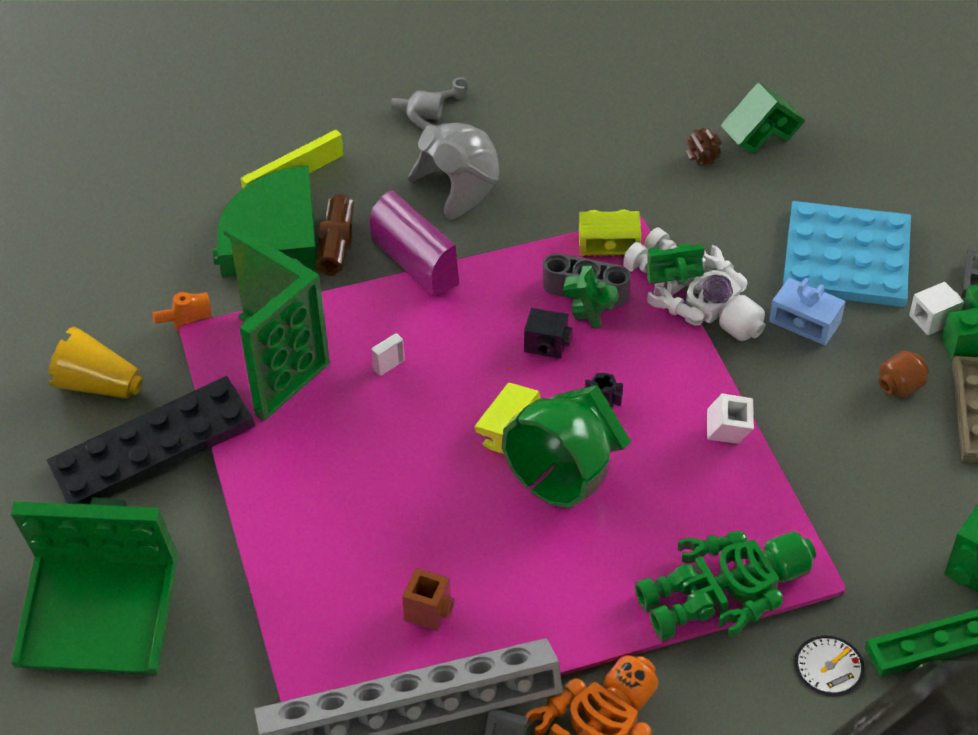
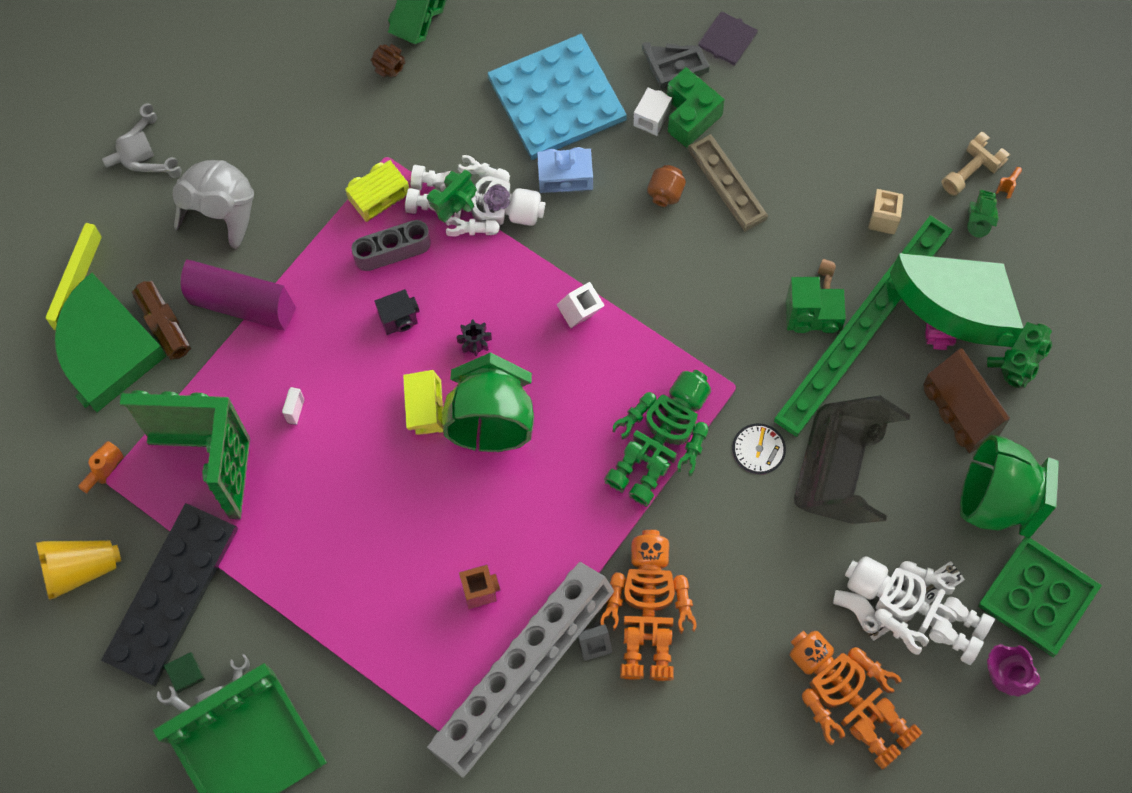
camera: 35 degrees left, 20 degrees up
green hips [563,265,619,328] -> none

